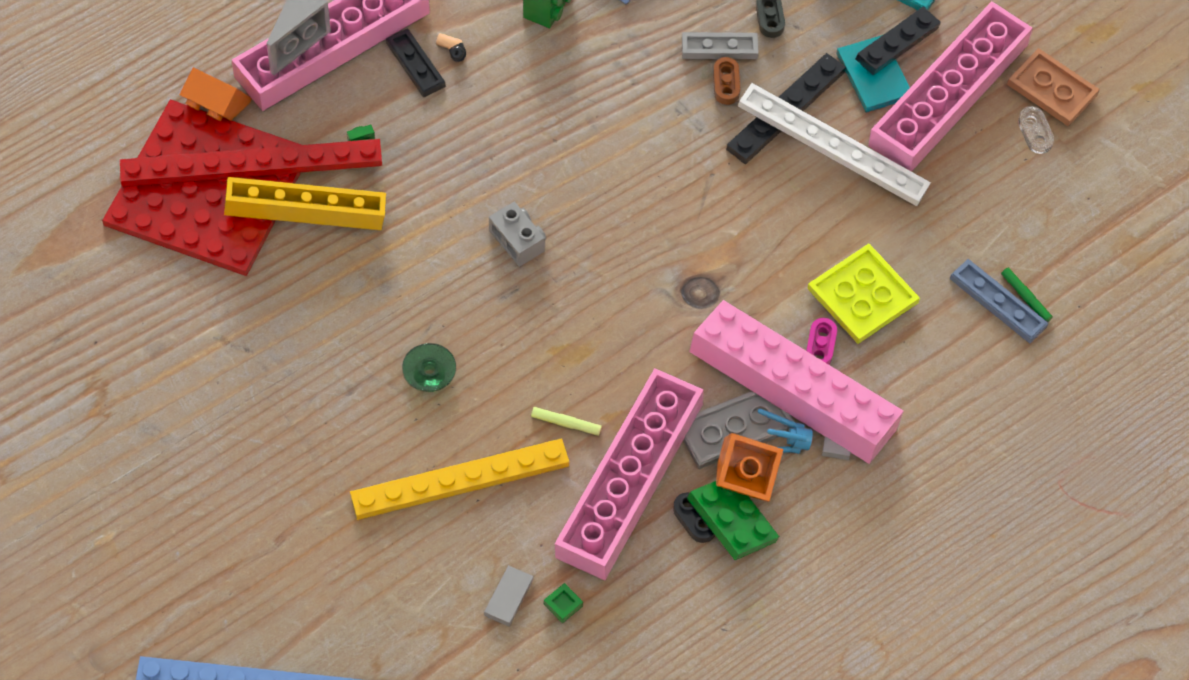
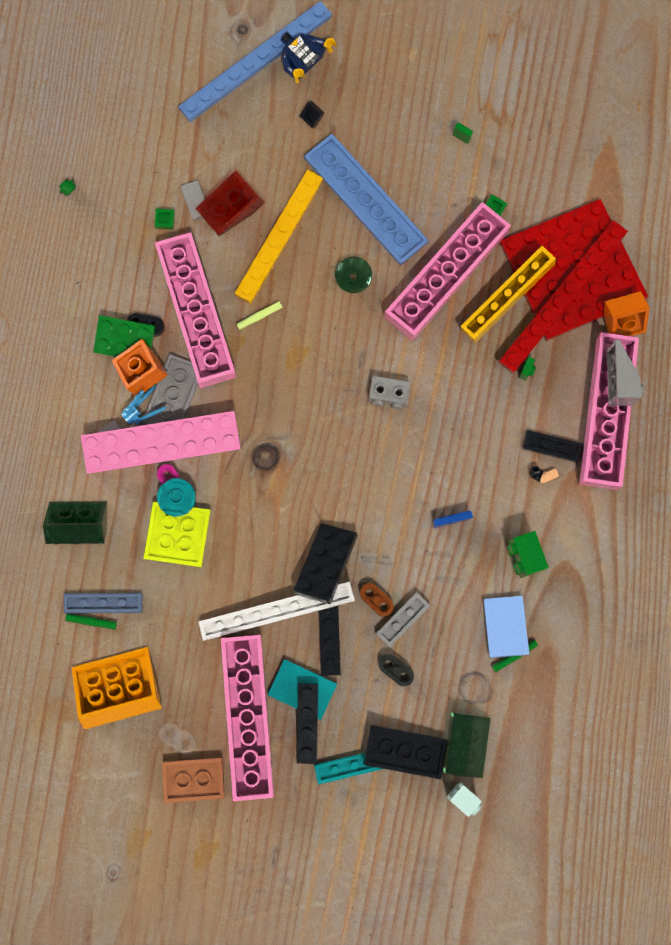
camera: 135 degrees right, 20 degrees up
none -> clear green slope [43,501,107,544]
none -> light orange slope [71,647,162,730]
none -> teal tile [157,478,196,517]
none -> clear red slope [195,171,265,236]
none -> torso [280,32,337,83]
none -> black plate [293,523,358,604]
none -> black plate [300,101,325,128]
none -> medium blue plate [304,134,429,266]
none -> bright pink brick [384,202,511,341]
none -> blue tile [432,511,473,529]
none -> green tile [453,122,473,144]
none -> green plate [485,194,508,216]

